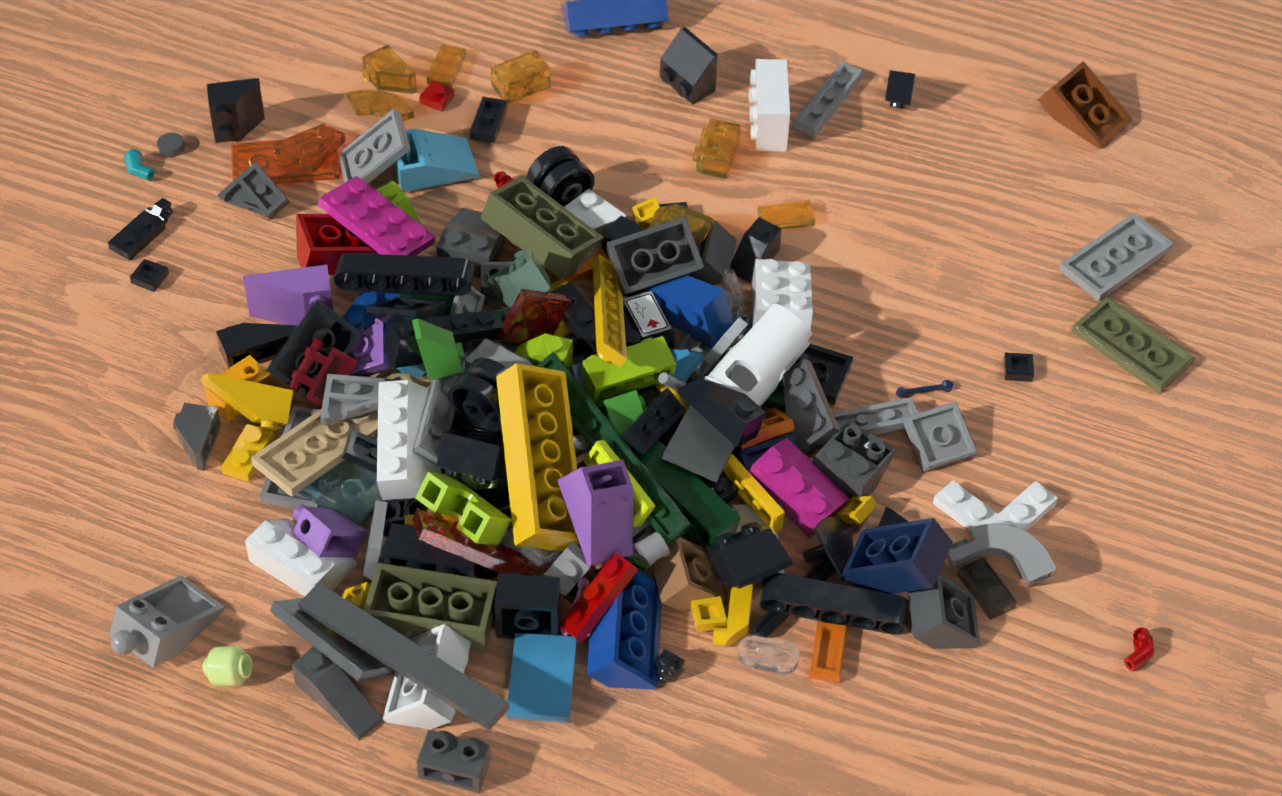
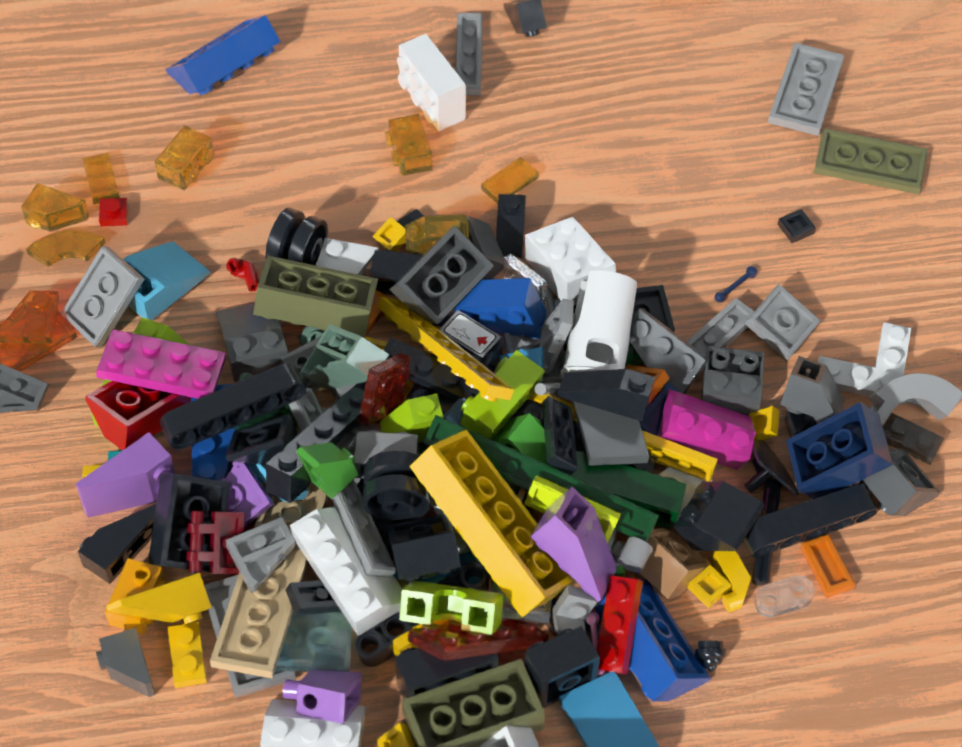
camera: 30 degrees left, 5 degrees up
light grey wing [362,500,388,583] -> none
black plate [470,96,508,143] -> none
black slope [660,26,718,105] -> none
none -> dark grey slope [780,356,845,422]

